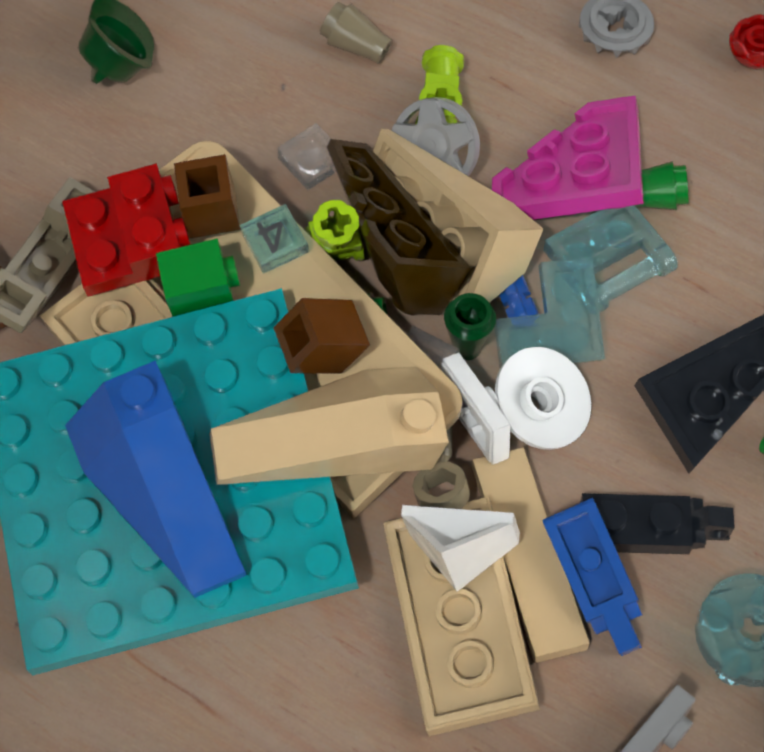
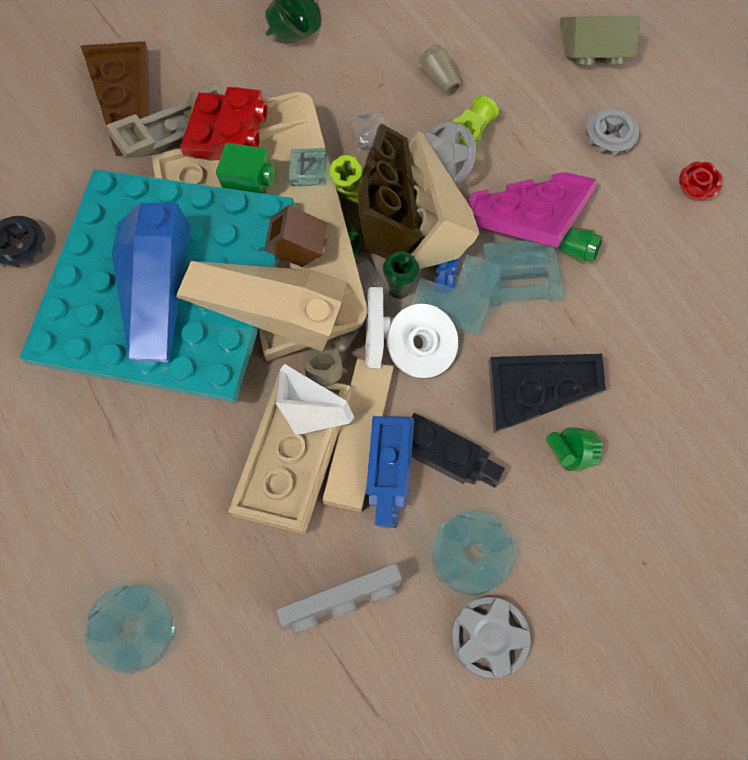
camera: 25 degrees right, 5 degrees up
reddish brown brick [174,154,241,239] -> none

